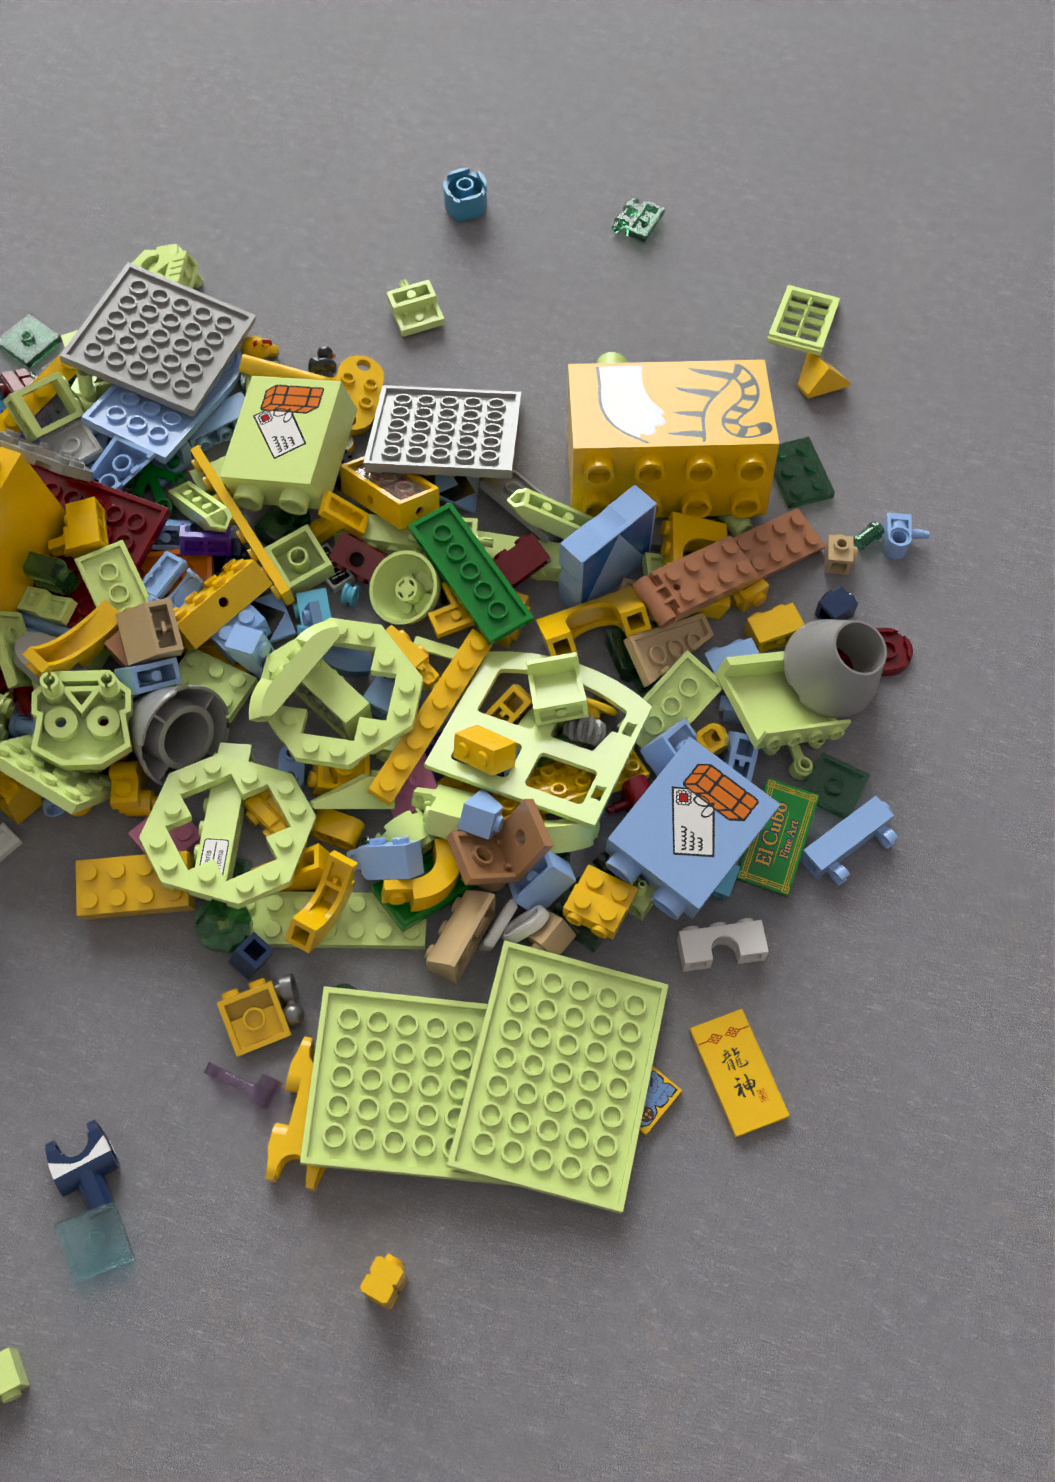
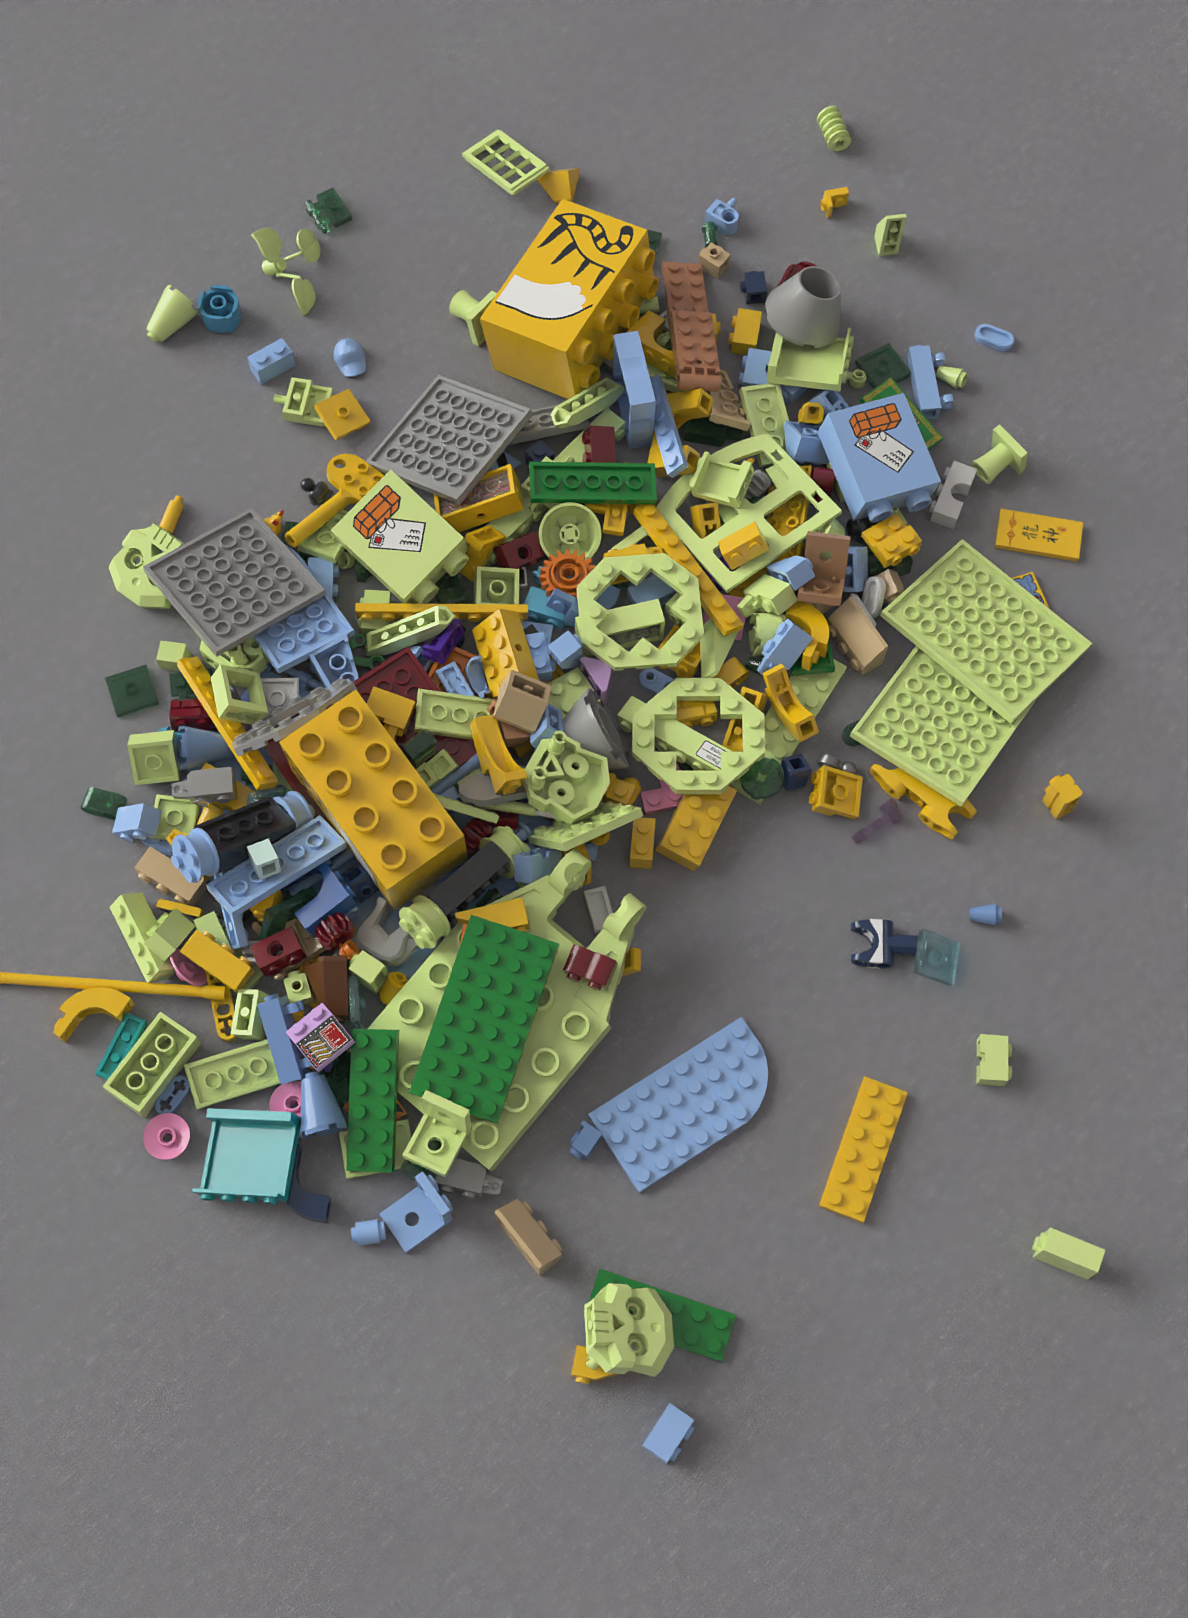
camera: 60 degrees left, 5 degrees up
yellowish green brick [249,620,340,722] -> none
none -> yellowish green cone [146,285,200,342]
none -> yellow cylinder [159,495,184,534]
none -> light blue brick [247,338,296,385]
none -> yellowish green plant [251,228,320,316]
none -> yellow plate [314,389,371,441]
none -> light blue piece [333,338,366,377]
none -> dark blue brick [525,439,554,467]
none -> orange gear [539,549,596,597]
none -> lavender slope [579,657,613,707]
none -> yellow brick [629,817,656,869]
none -> light blue plate [650,374,688,478]
none -> yellow bracket [820,187,849,218]
none -> yellowish green slope [874,214,907,256]
none -> yellowish green cone [936,365,968,389]
none -> medium blue cone [970,903,1002,926]
none -> yellowish green plant [971,424,1028,484]
none -> light blue tile [975,324,1015,352]

